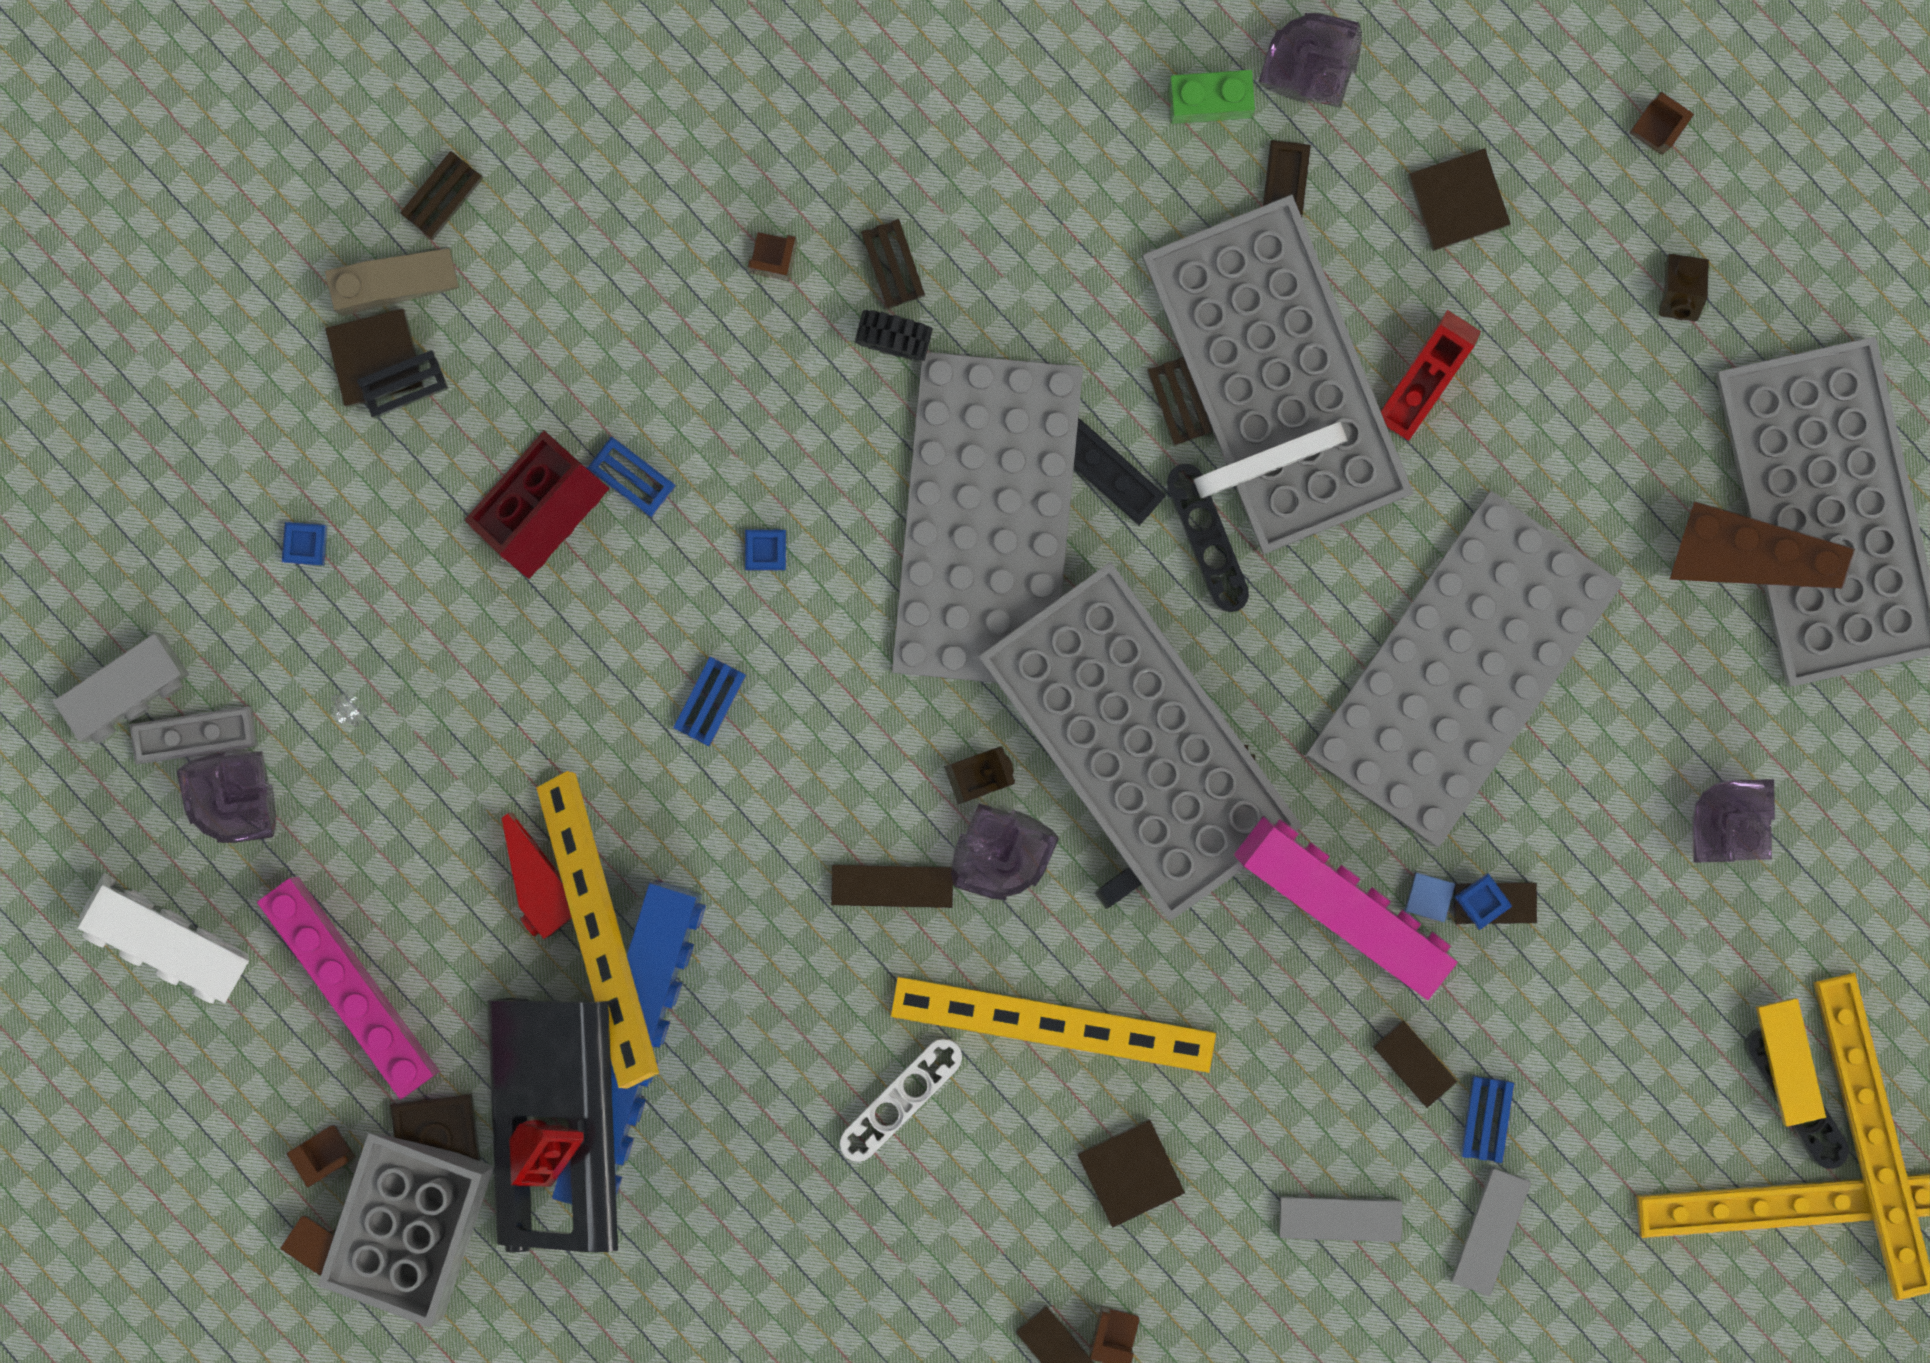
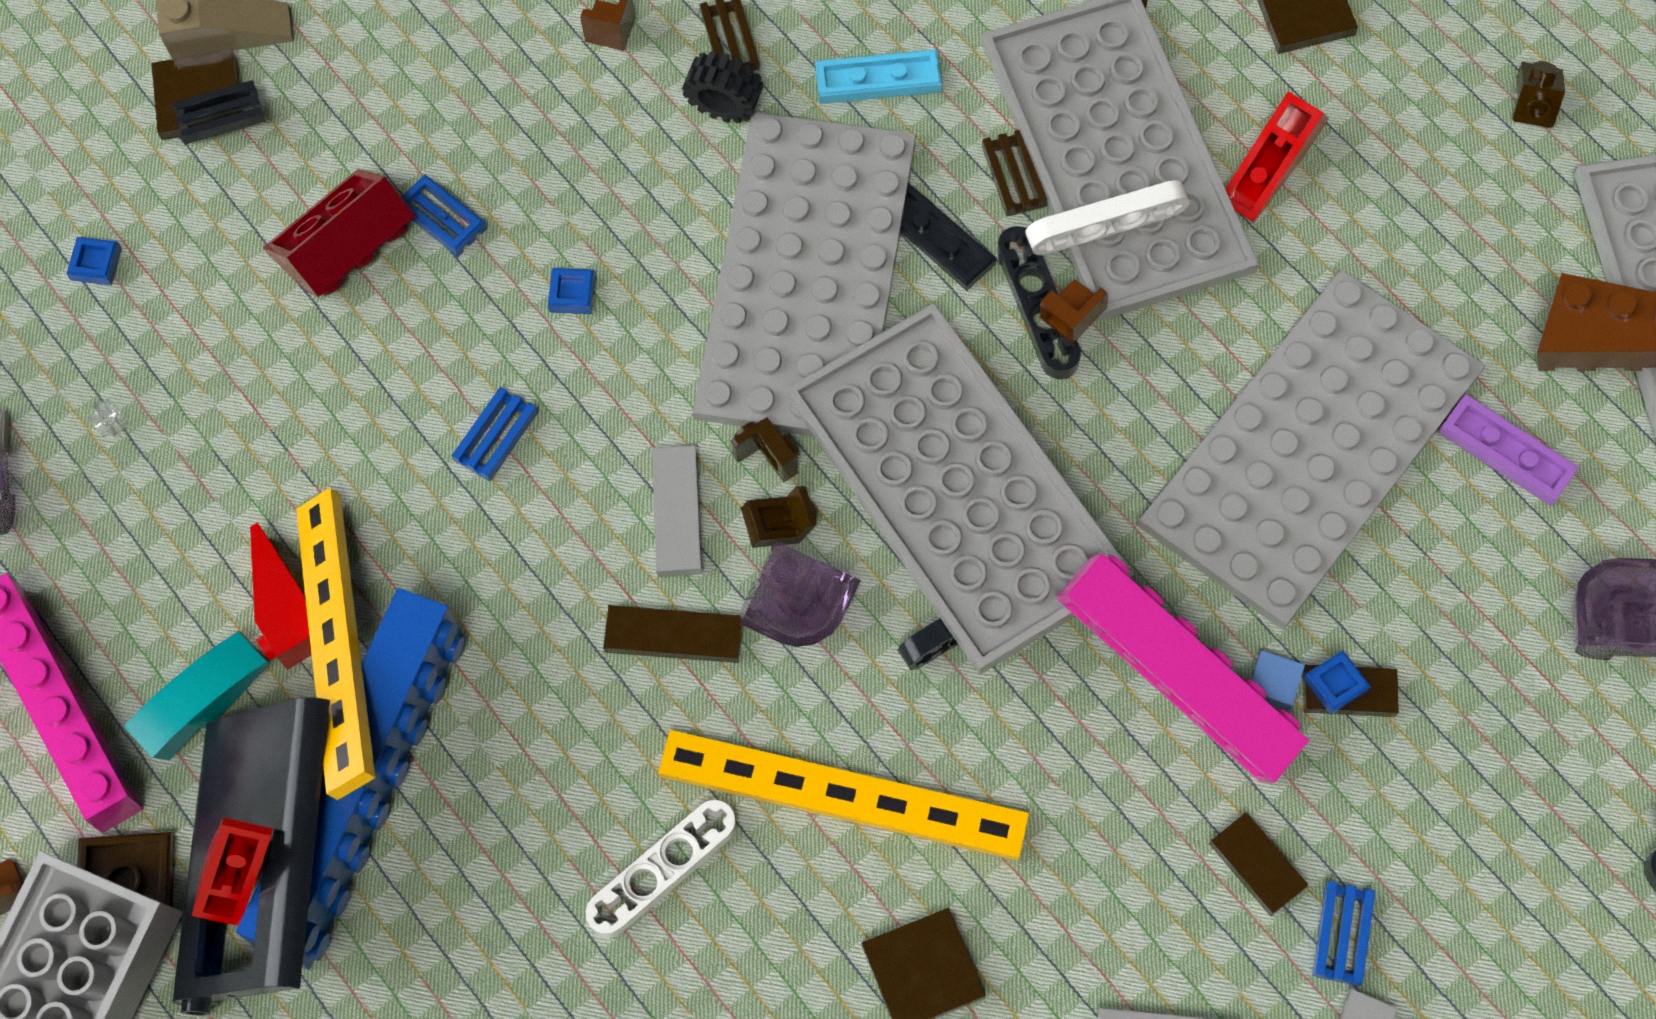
camera: 10 degrees right, 20 degrees down
none -> teal slope [124,631,270,761]
none -> light grey tile [652,445,702,577]
none -> dark brown bracket [731,417,800,483]
none -> medium azure tile [815,49,942,104]
none -> reddish brown panel [1040,280,1108,344]
none -> medium lavender plate [1438,394,1579,507]

